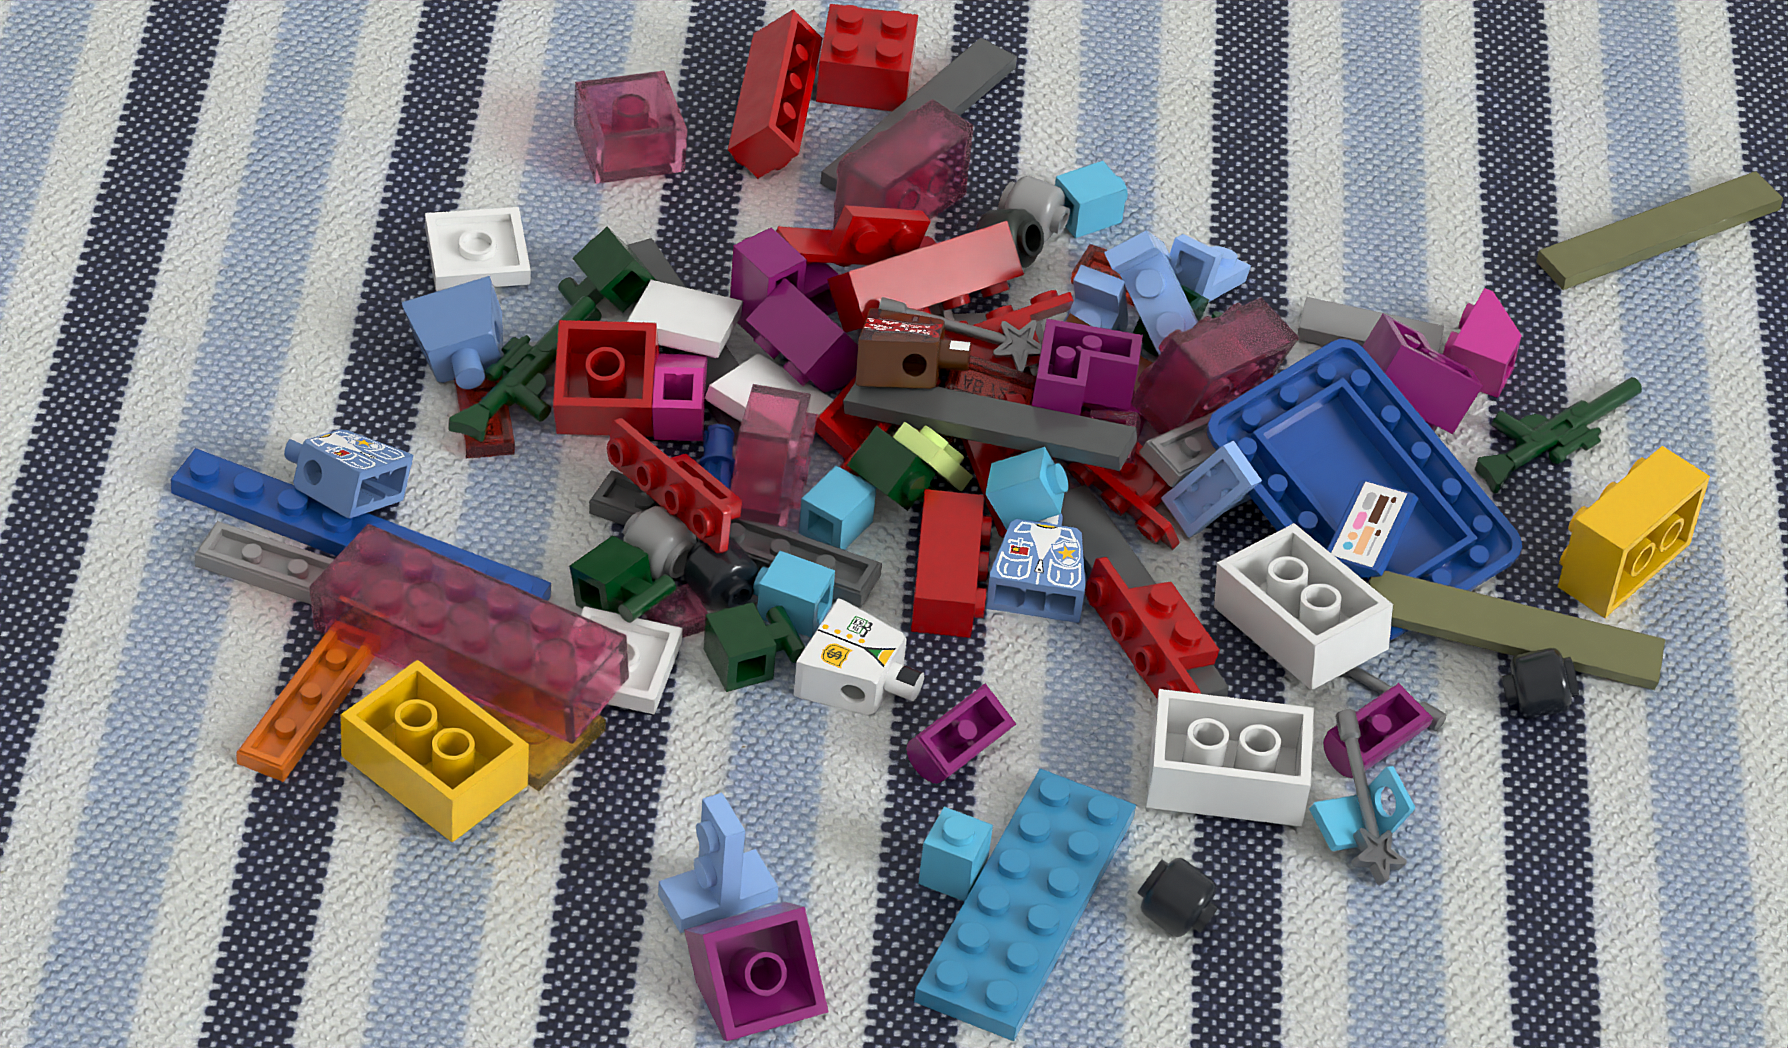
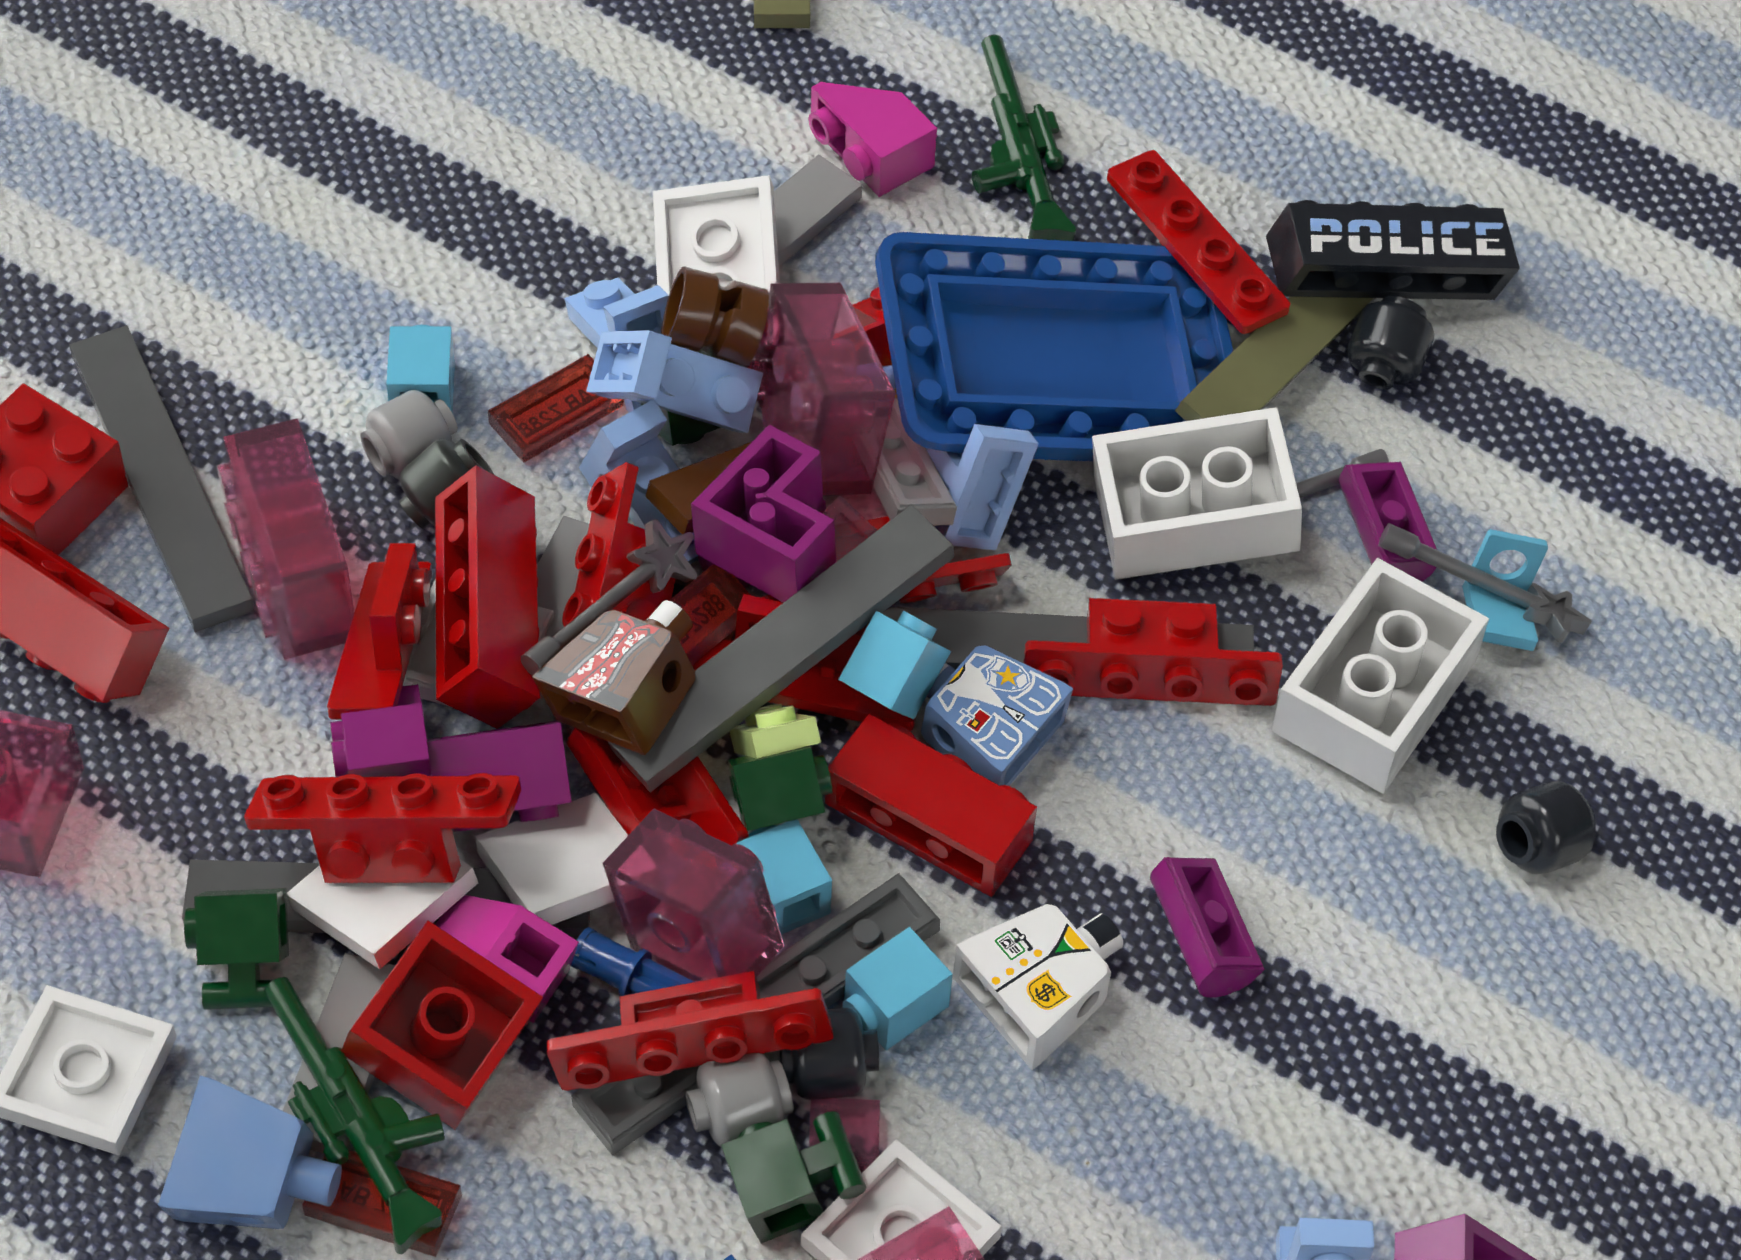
camera: 60 degrees left, 10 degrees up
dark green brick [703,602,806,692] -> none
dark azure plate [914,768,1136,1041] -> none
medium azure brick [918,807,993,902] -> none
slope [1327,481,1418,578] -> none
magenta brick [1362,313,1483,434] -> none
yellow brick [1557,446,1710,618] -> none
none -> red bracket [244,773,522,883]
none -> white plate [653,175,784,355]
none -> reddish brown wheel [661,266,769,367]
none -> red bracket [1107,150,1291,334]
none -> black brick [1266,200,1520,300]

